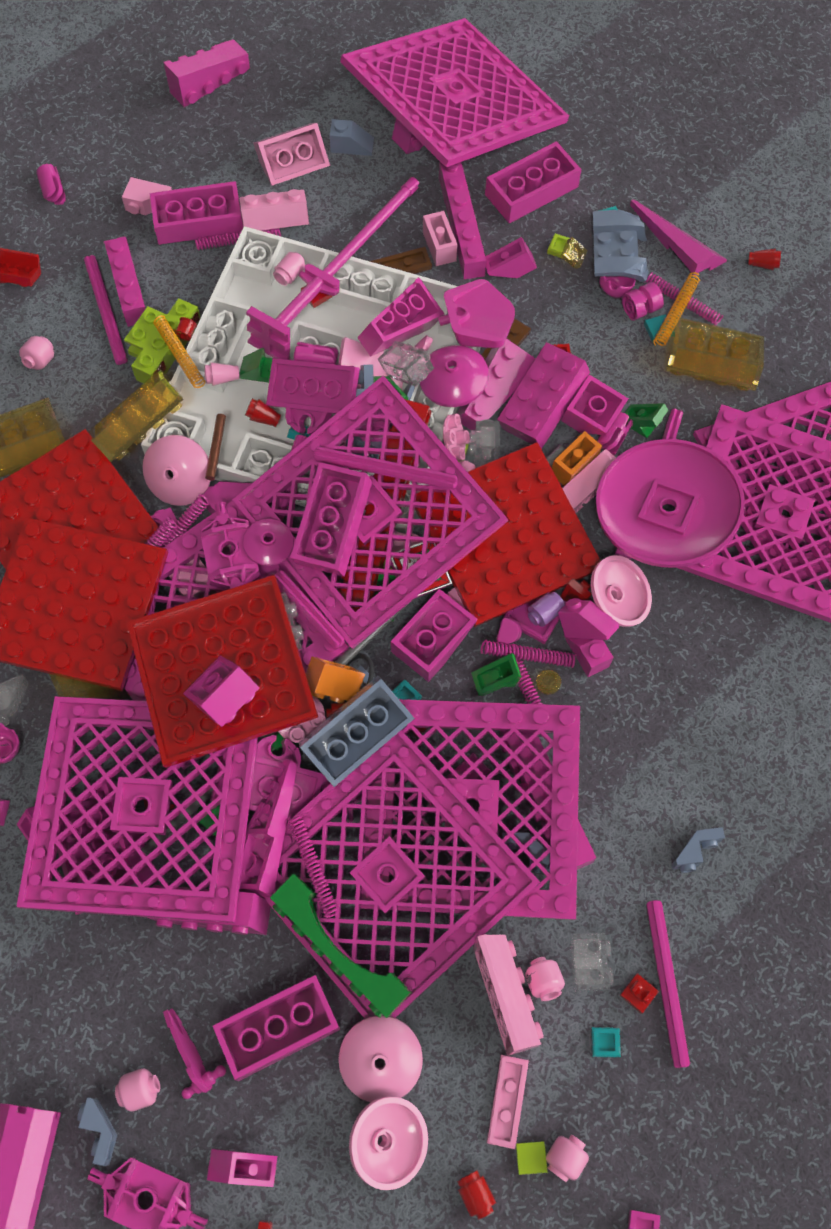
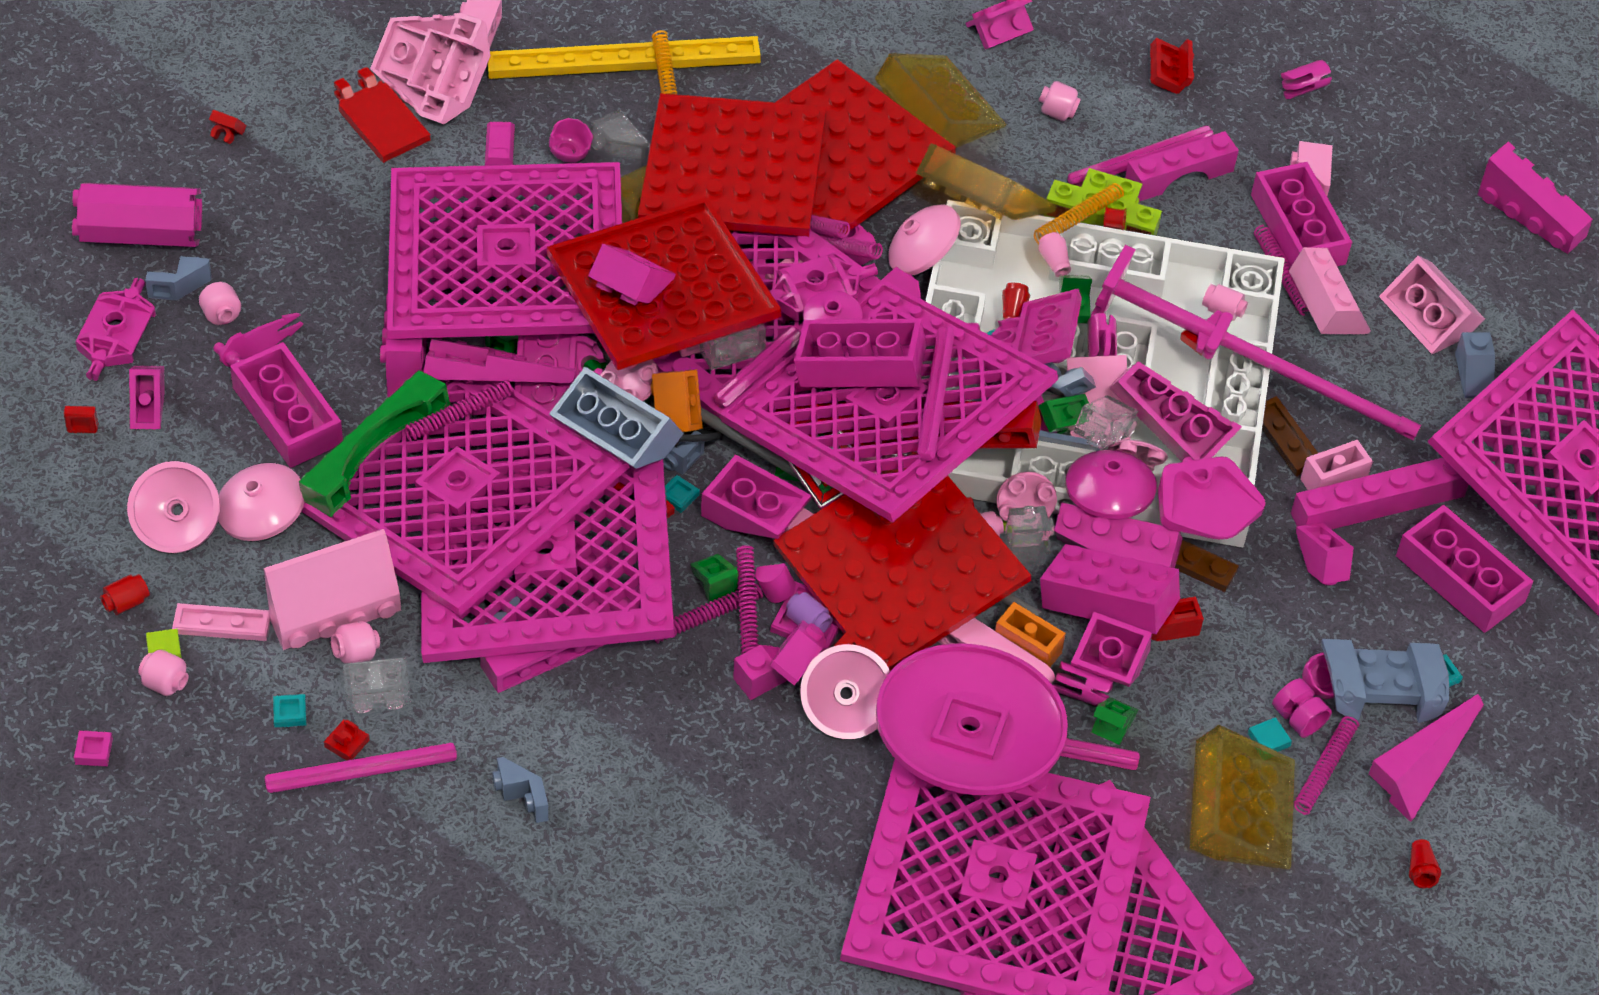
camera: 80 degrees right, 15 degrees down
copper bar [205,414,226,481] -> none
clear yellow plate [536,670,561,695] -> none
lime tile [547,233,575,260] -> none
clear yellow tile [561,237,587,269] -> none
light orange piece [653,272,700,346] -> none

